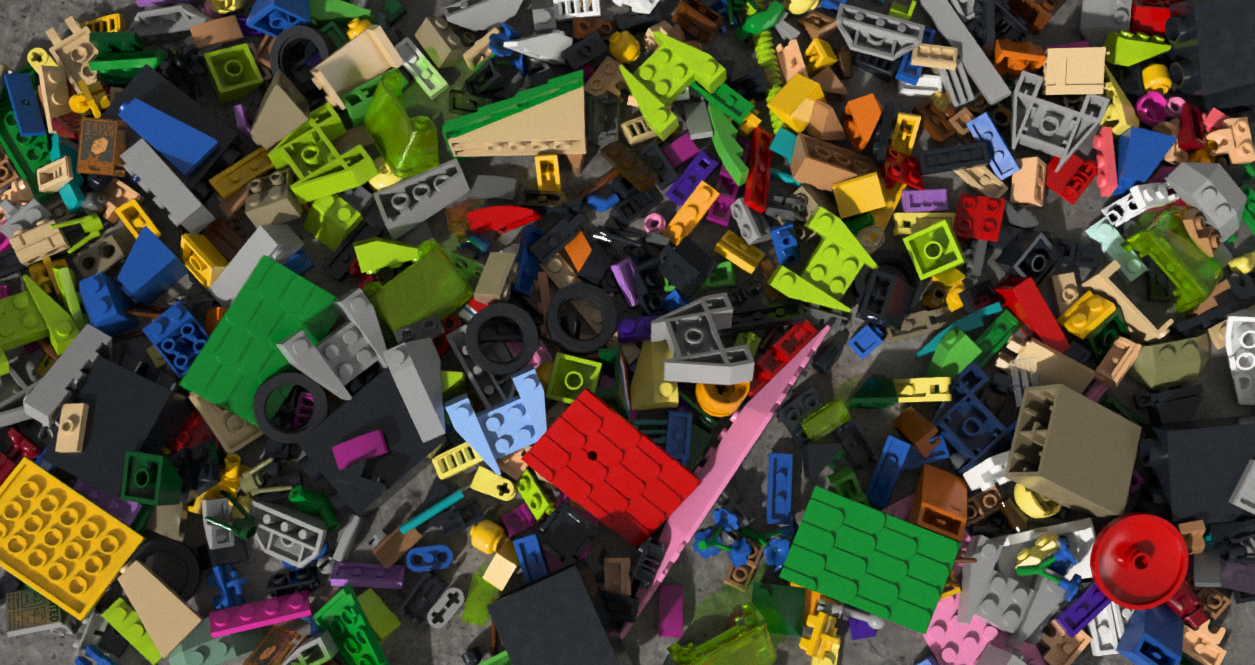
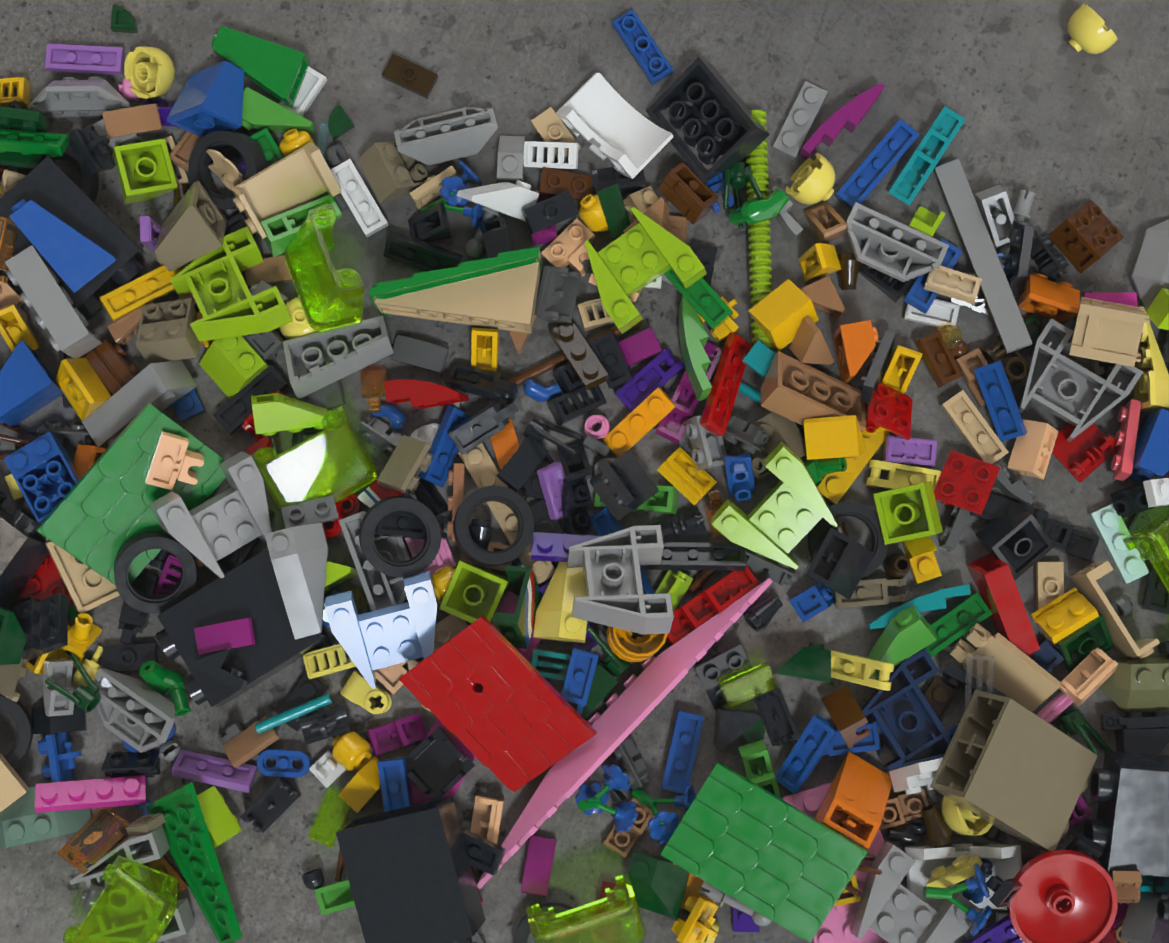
camera: 10 degrees right, 5 degrees up
olive plant [239,457,297,496] -> none
light grey tile [332,514,364,562] -> none
light grey beam [427,587,466,628] -> none
lime hinge [515,469,556,520] -> none
black hinge [629,537,666,589] -> none
light grey tile [683,101,713,140] -> none
black slope [731,67,772,102] -> none
light nougat hinge [775,39,809,87] -> none
clear plate [855,226,885,255] -> none
black plate [917,141,990,176] -> none
light grey tile [938,58,975,107] -> none
black plate [958,280,999,314] -> none
none -> dark tan tile [126,813,166,837]
none -> light nougat plate [146,431,204,490]
none -> tan plate [206,149,245,192]
none -> white tile [309,750,346,788]
none -> dark green sticker [597,183,630,238]
none -> black tile [985,875,1023,908]

